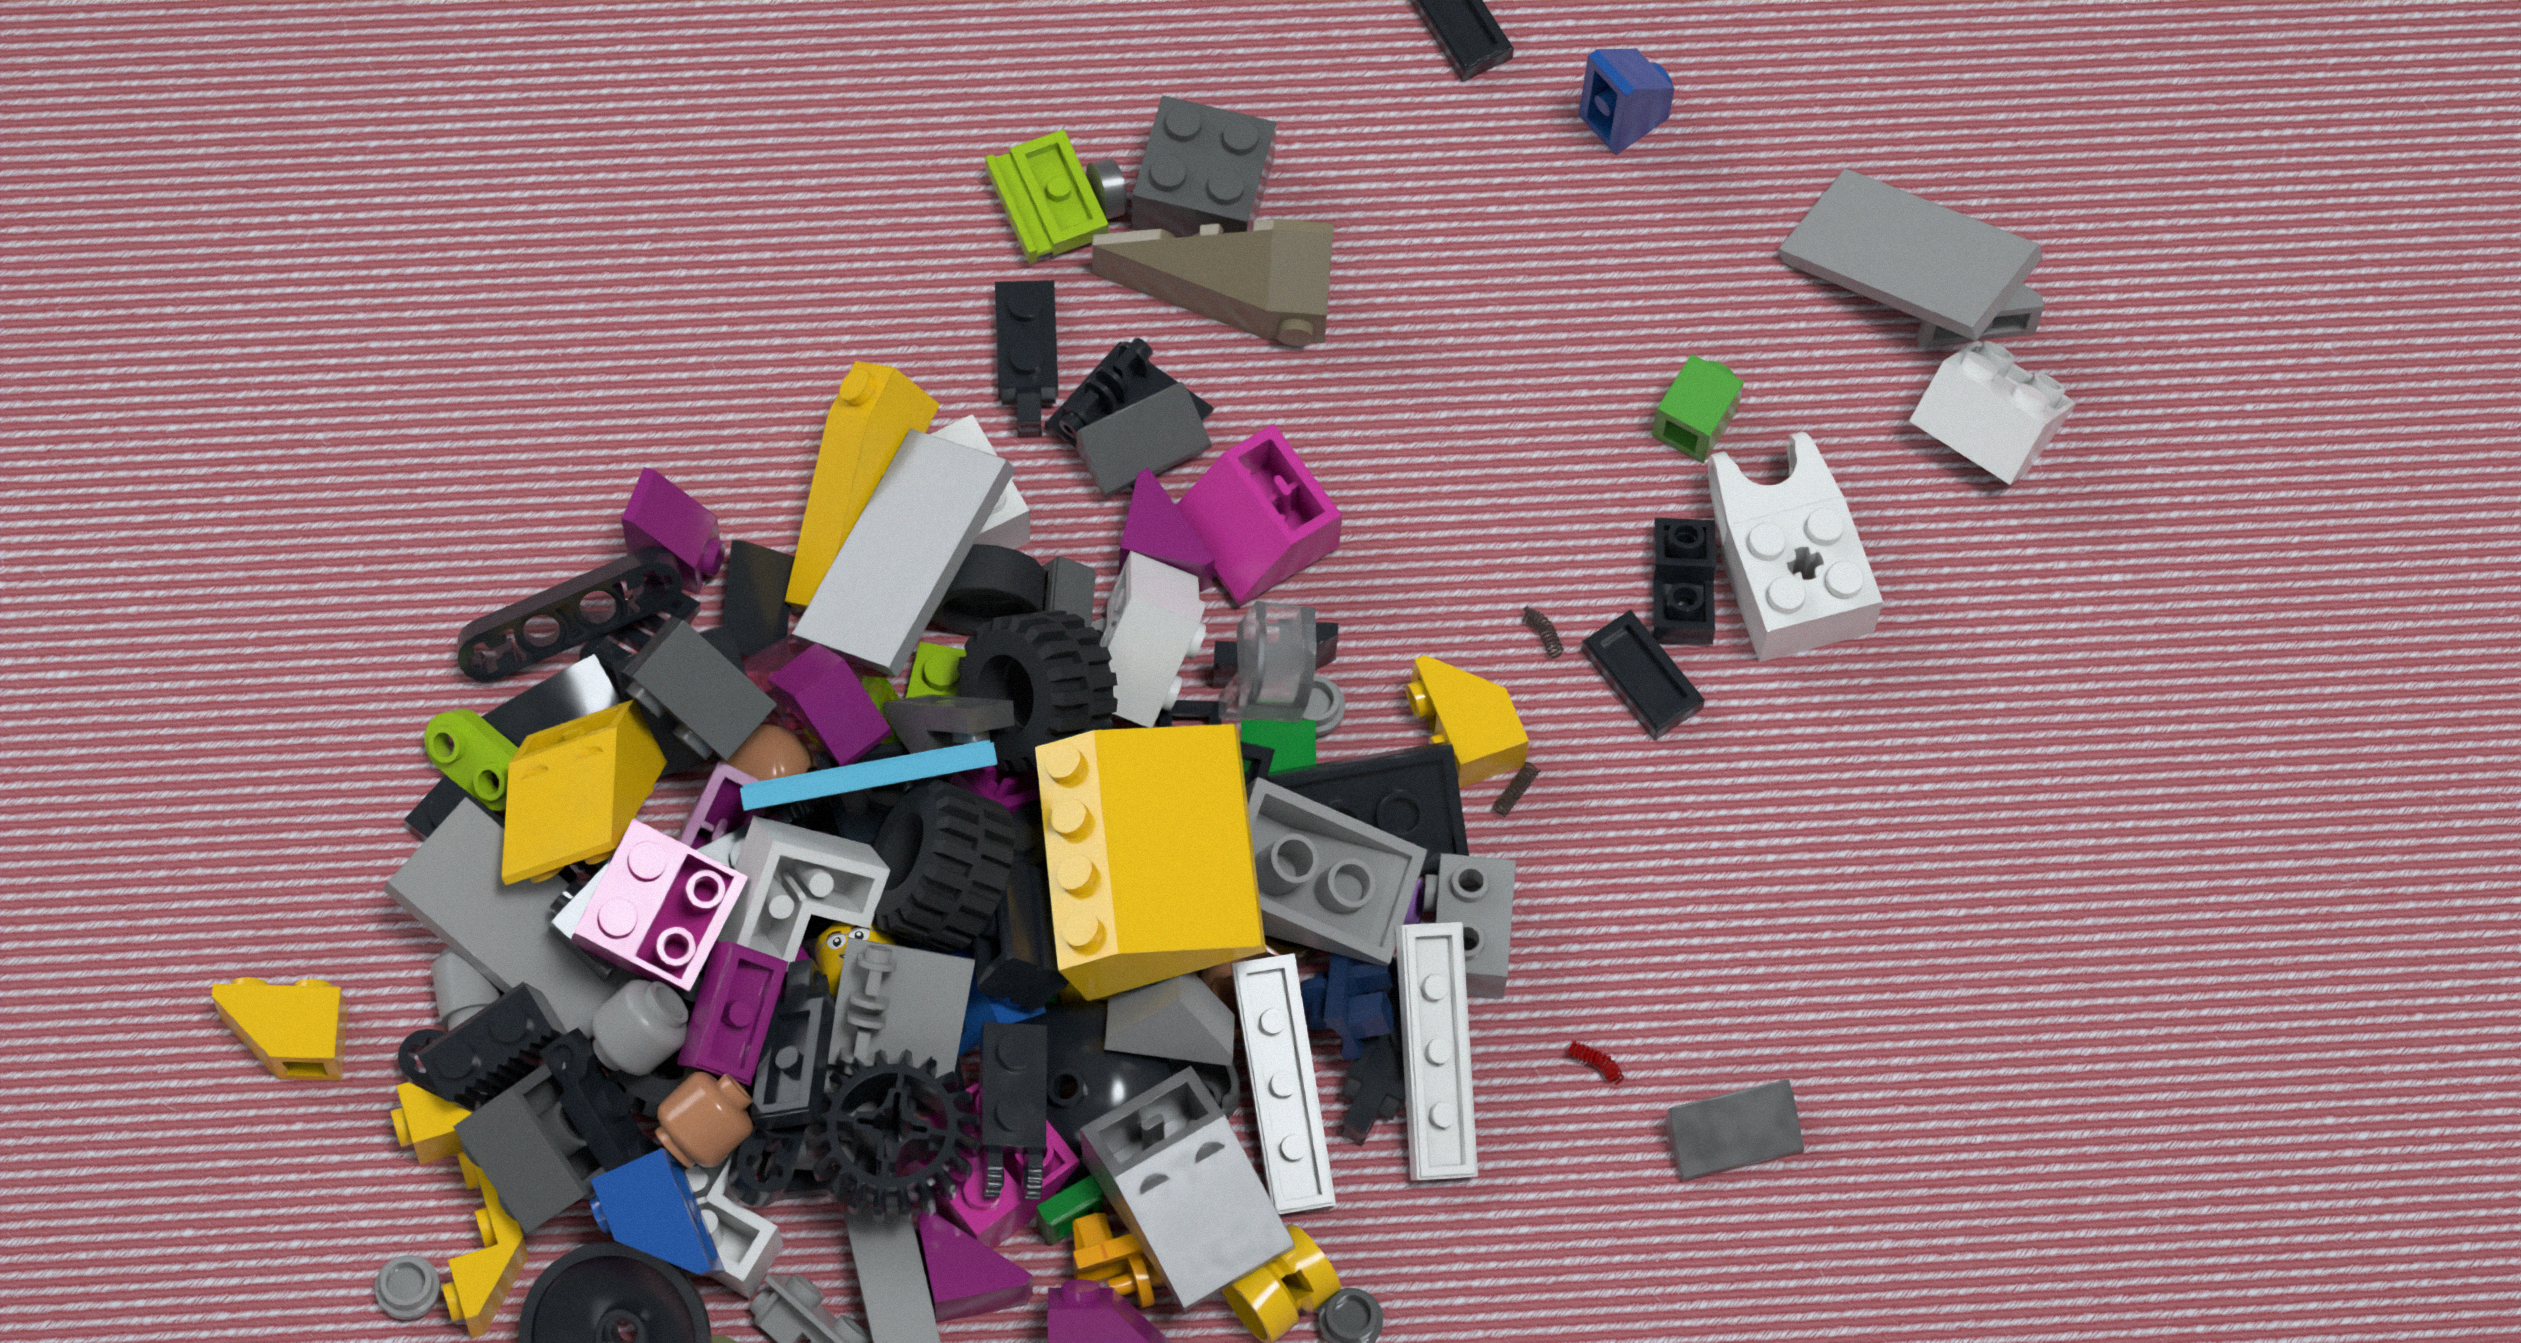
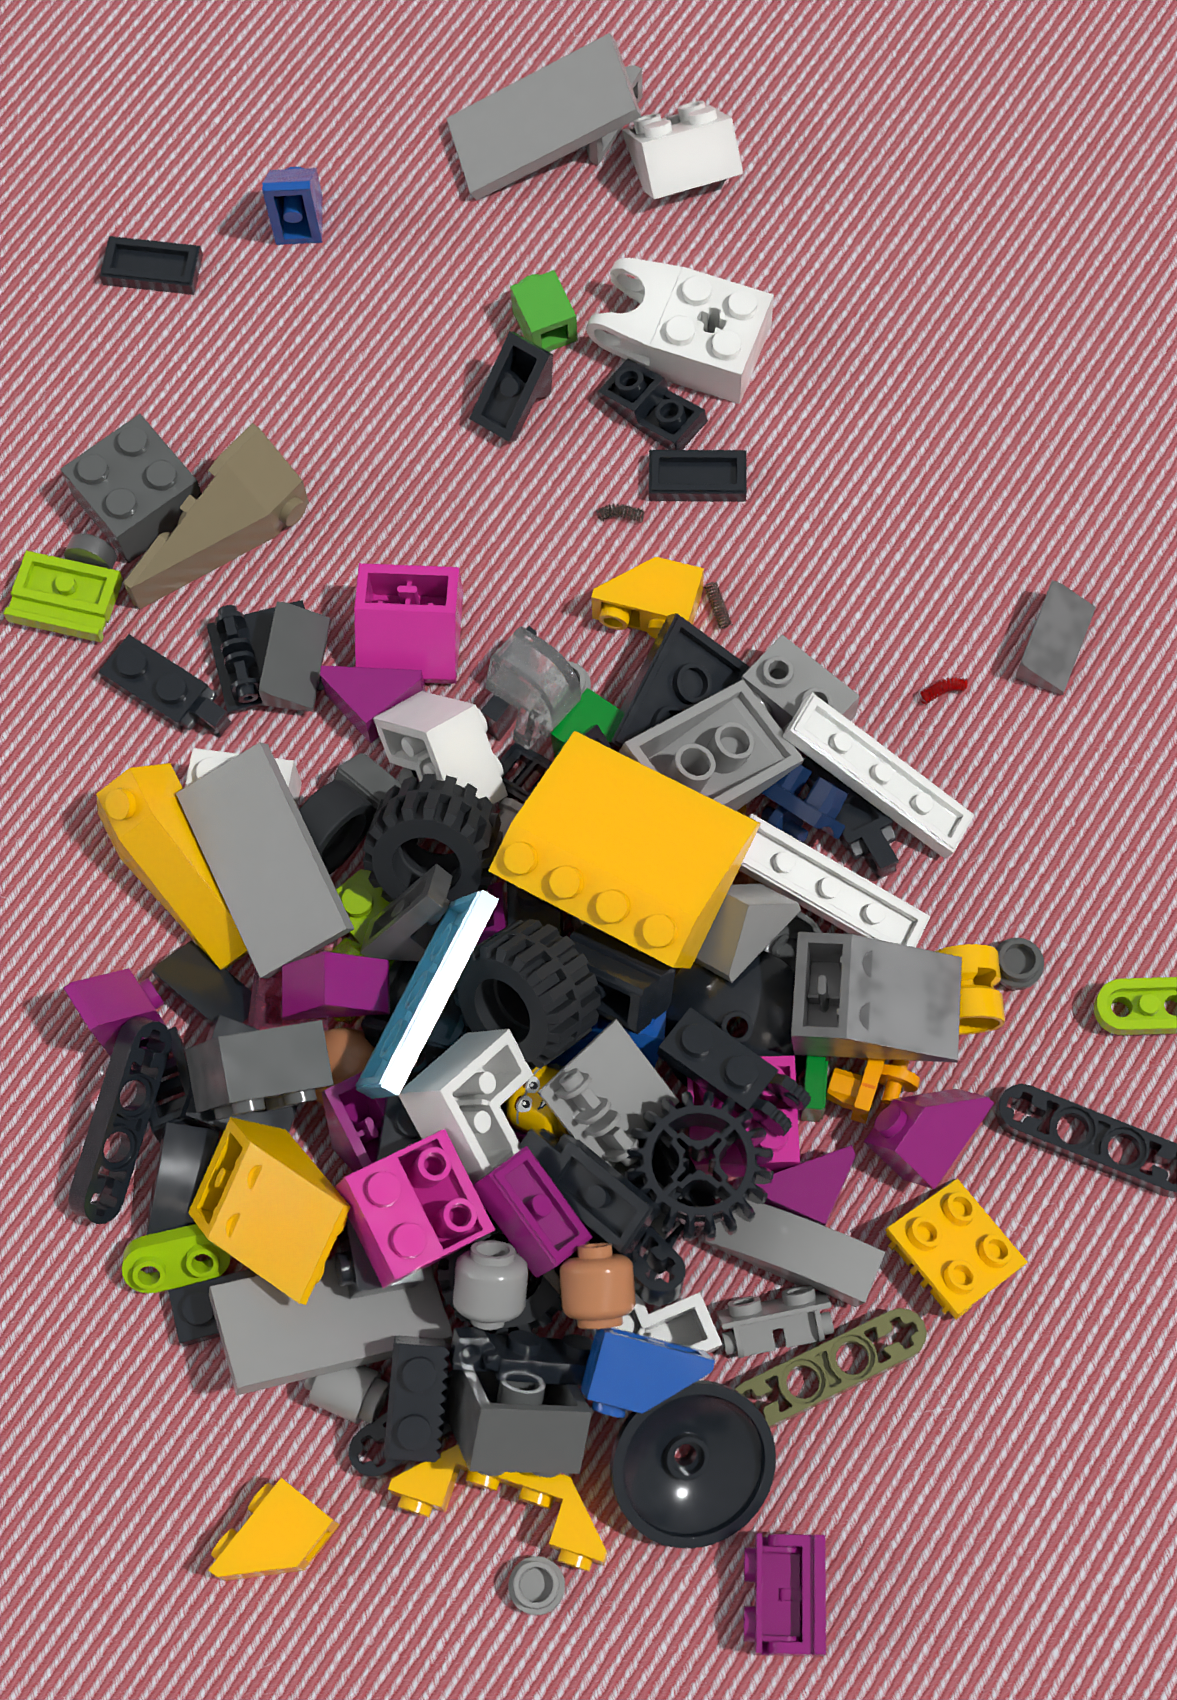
camera: 45 degrees left, 5 degrees up
none -> black slope [469,331,553,442]

